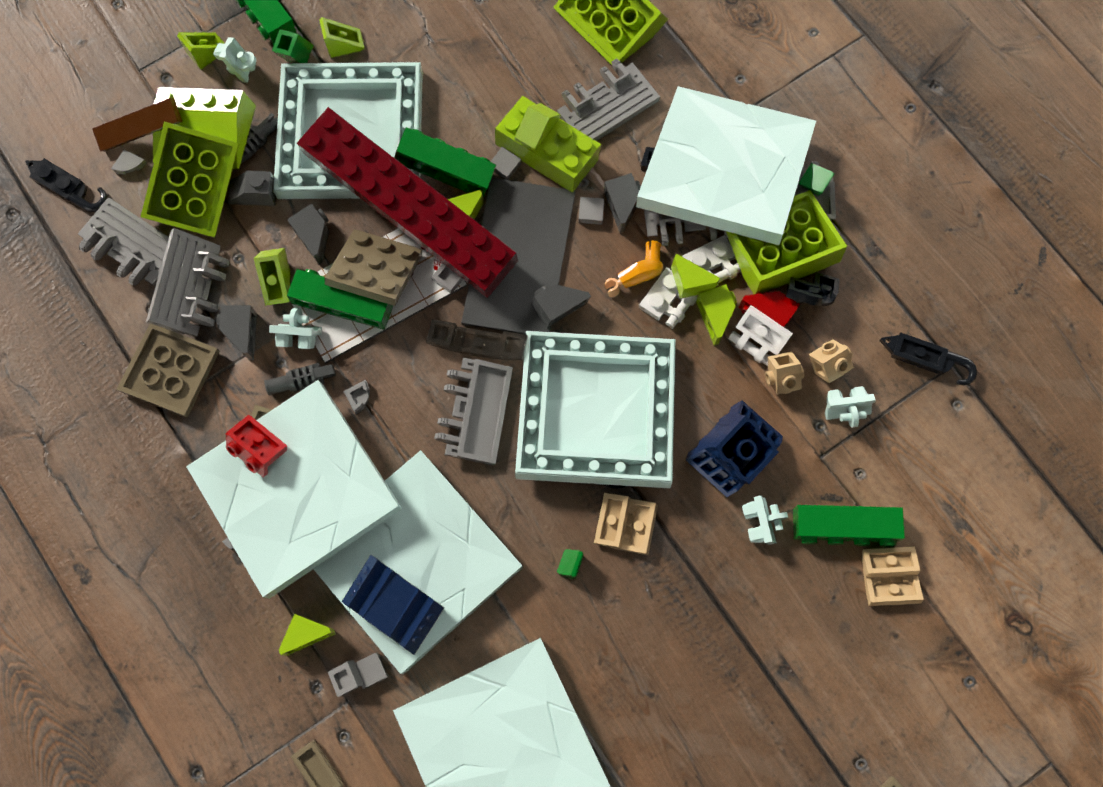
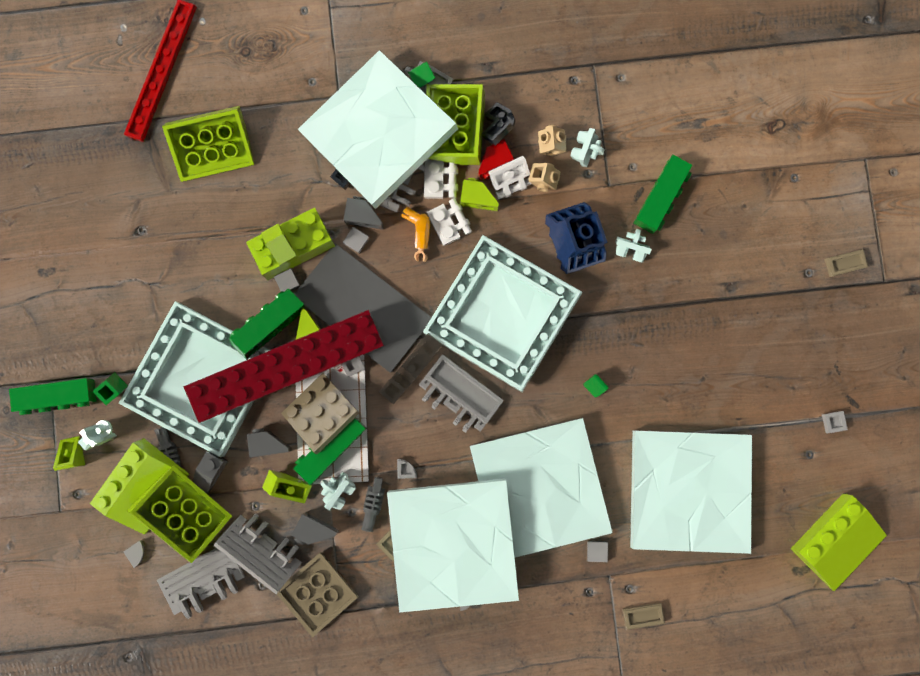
camera: 65 degrees left, 10 degrees up
black plate [25,158,107,212] -> none
reddish brown tile [92,98,182,152] -> none
red bracket [225,415,287,478] -> none
lime slope [279,614,336,656] -> none
lime slope [320,17,364,58] -> none
light grey tile [328,660,364,697] -> none
dark blue slope [341,555,444,655] -> none
dark grey slope [531,284,591,328] -> none
light grey hinge [557,58,660,141] -> none
tan slope [594,493,658,555] -> none
lime slope [671,254,720,299] -> none
tan slope [862,547,924,606] -> none
black plate [880,332,977,386] -> none

